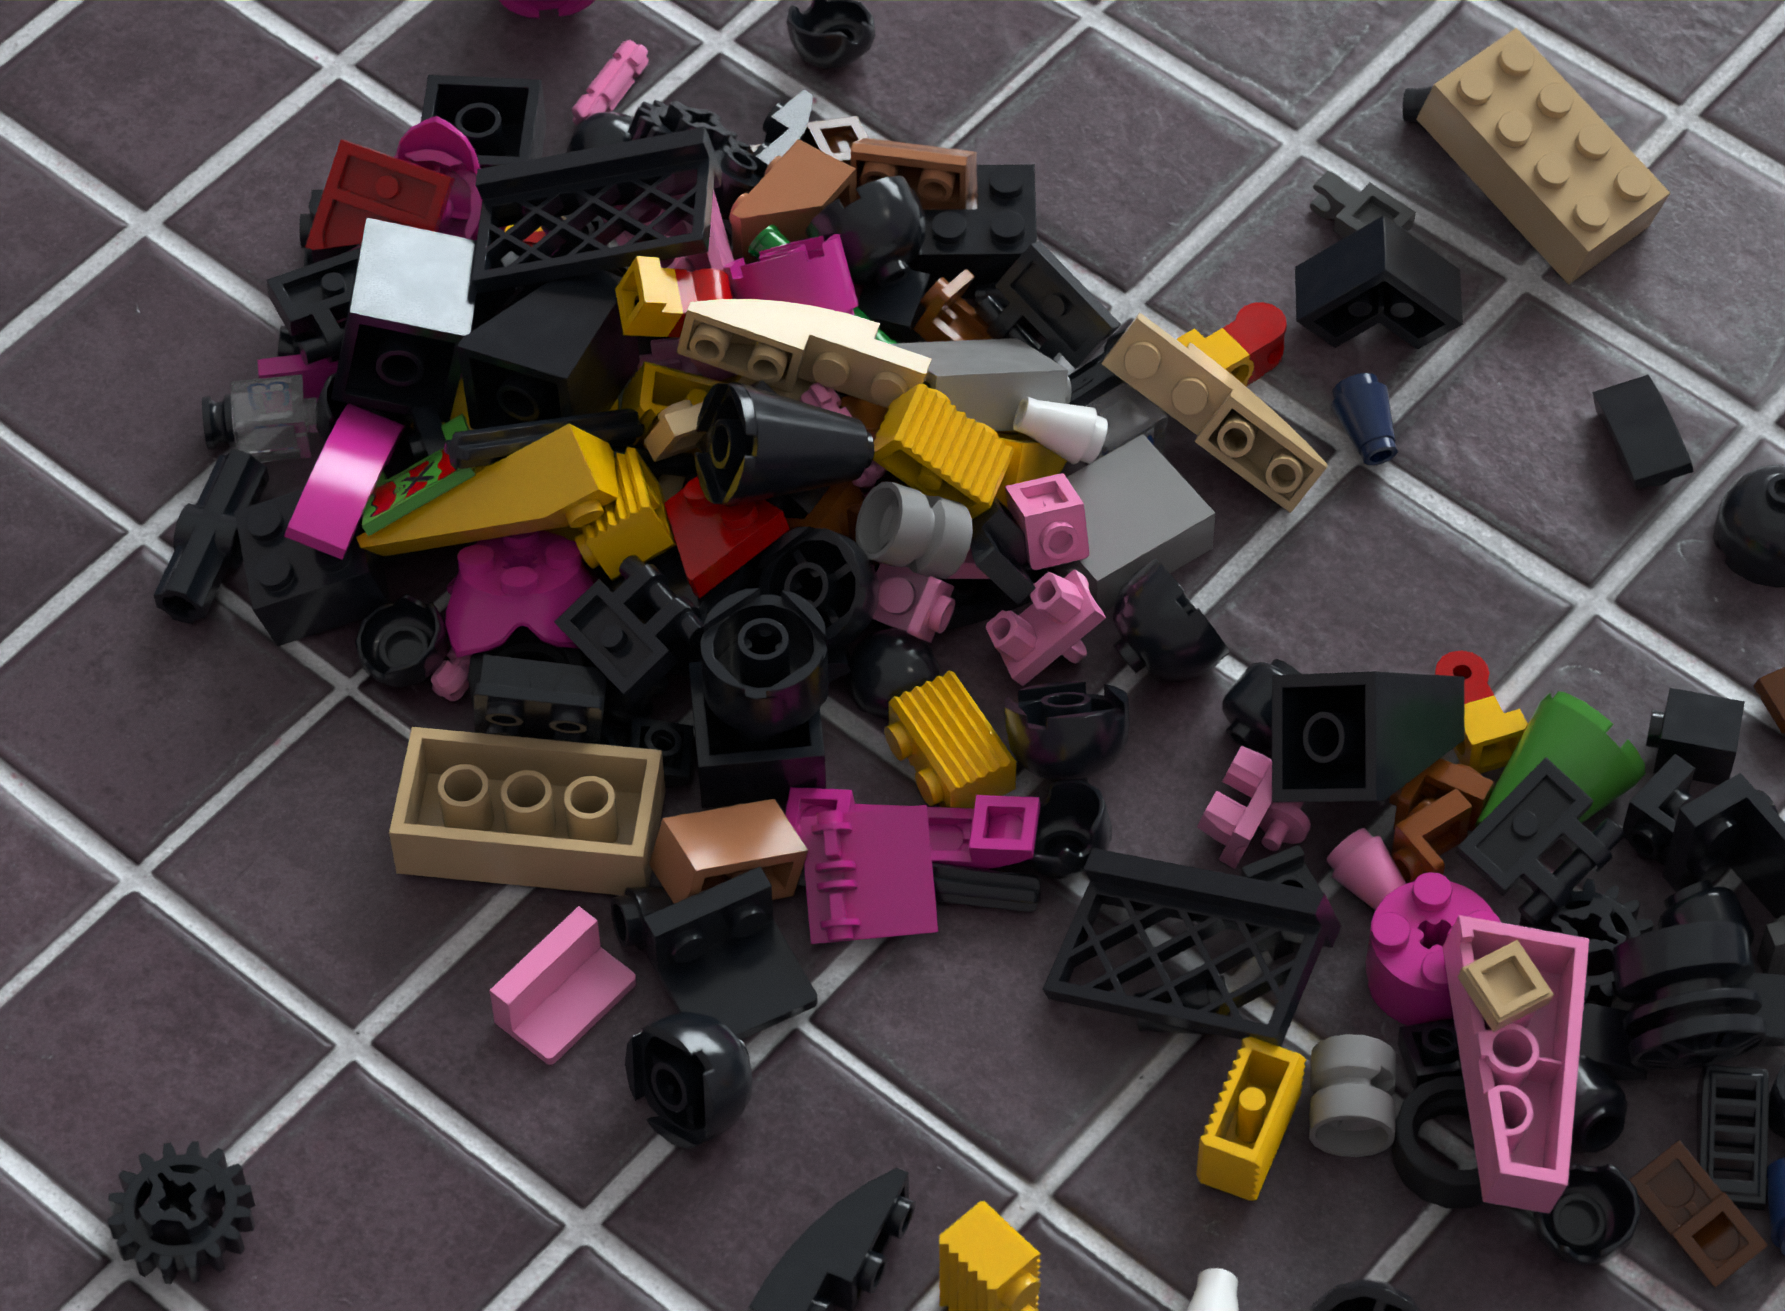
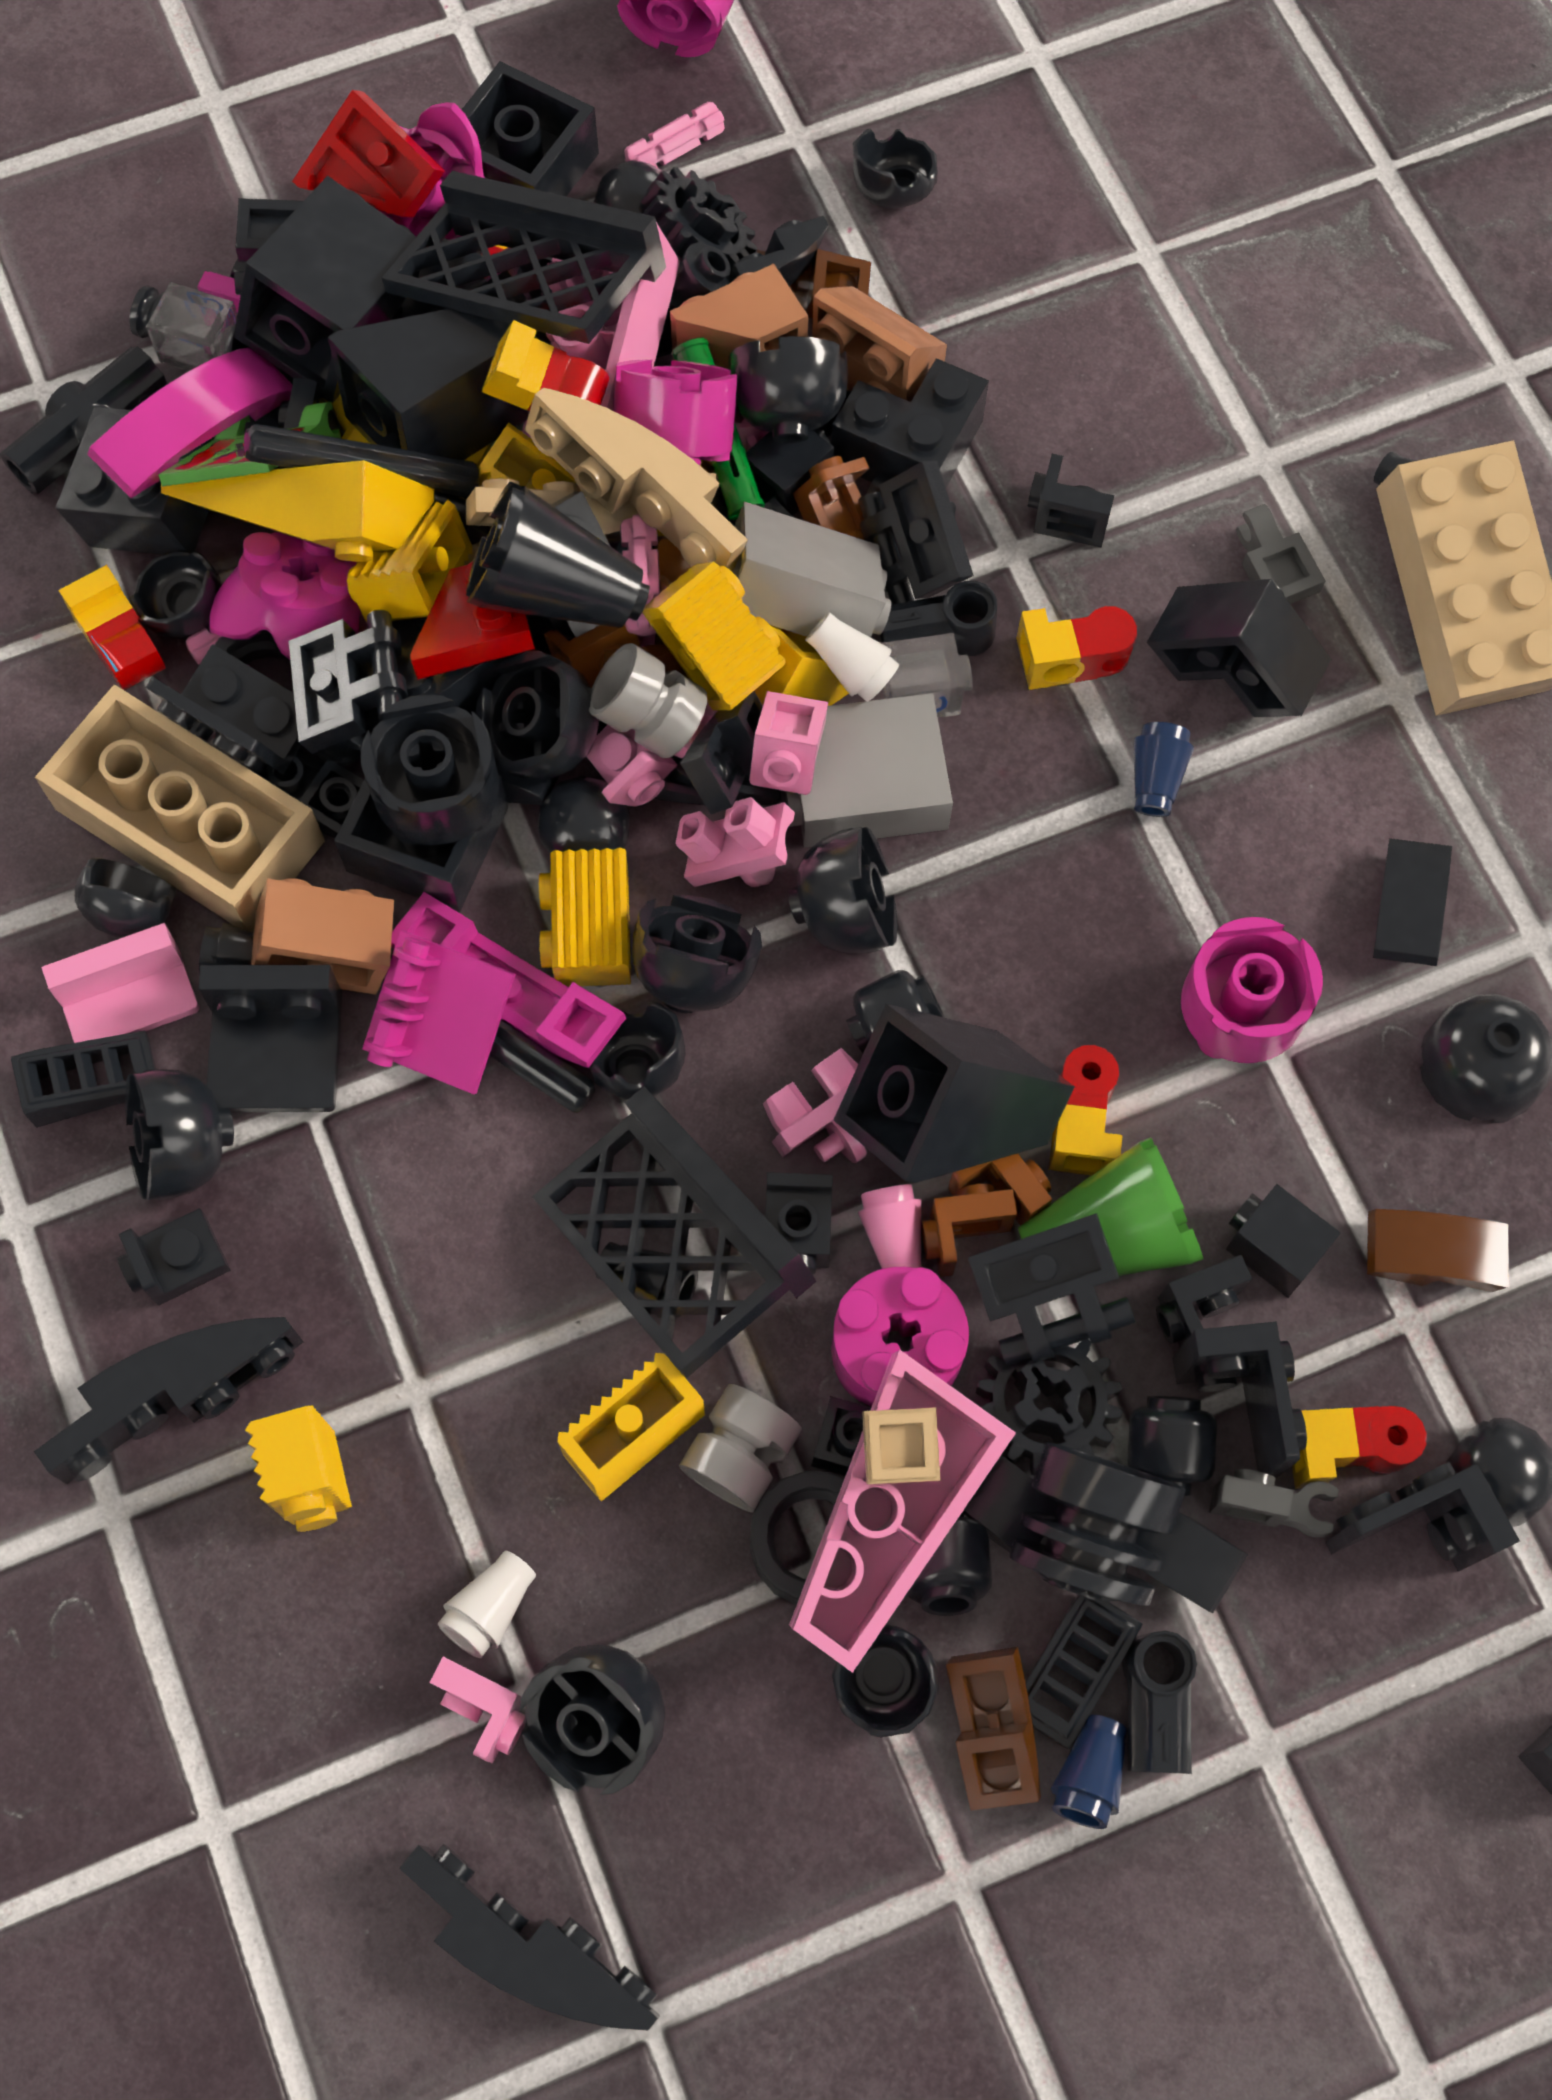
camera: 25 degrees right, 15 degrees up
tan slope [1102,312,1328,513] -> none
none -> black slope [11,1030,156,1128]
none -> leg [58,565,166,691]
none -> black hair [74,857,176,937]
none -> black bracket [117,1208,231,1306]
none -> black bracket [1027,453,1115,548]
none -> dark pink brick [1181,917,1323,1063]

